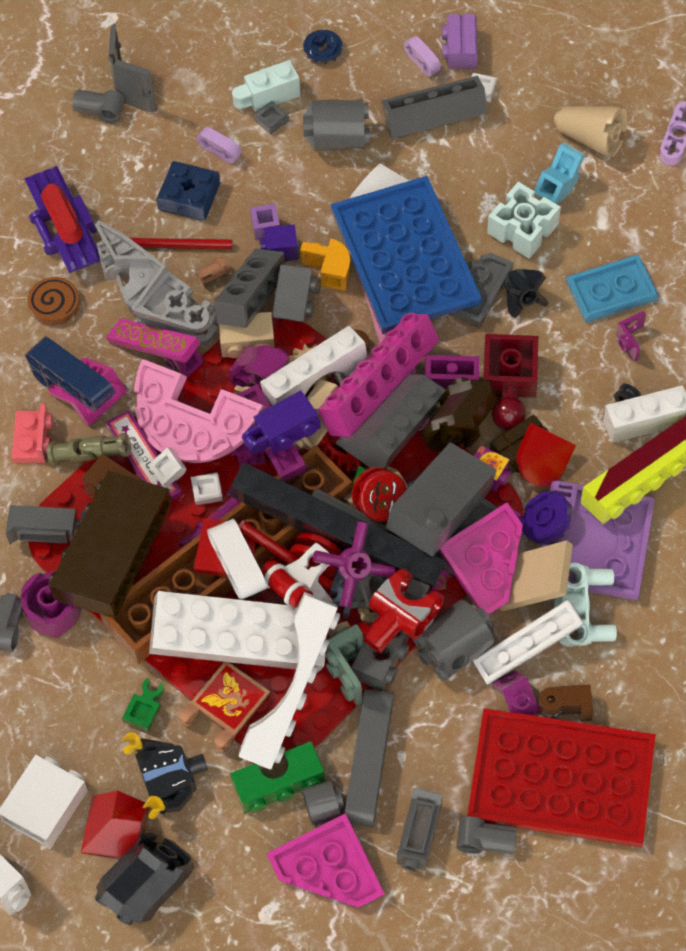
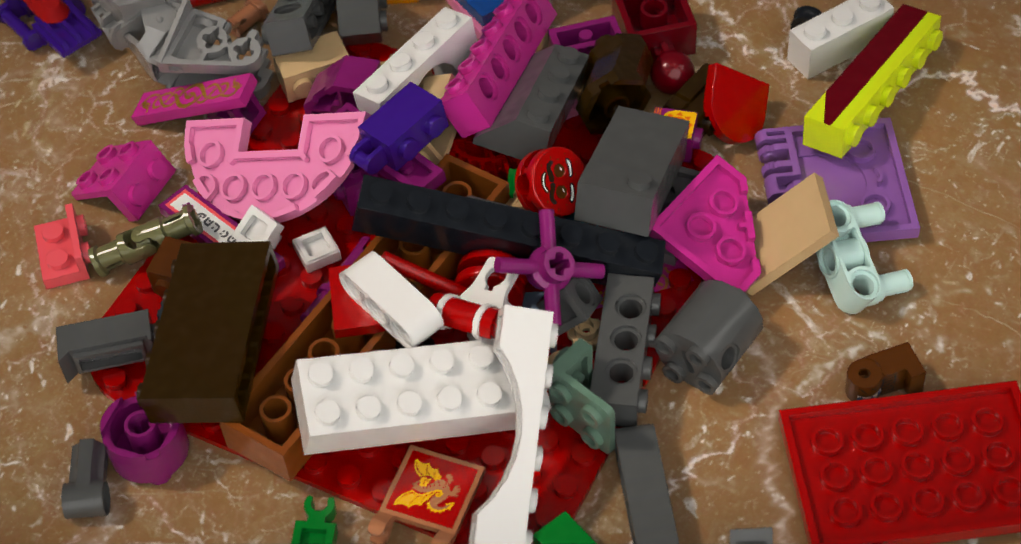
camera: 15 degrees left, 10 degrees down
dark blue beam [25,336,116,411] -> none
dark orange tile [27,277,80,326] -> none
red connector [362,569,444,653] -> none
white tile [473,600,585,685] -> none
magenta bracket [492,671,539,715] -> none
dark purple tile [520,491,572,544] -> none

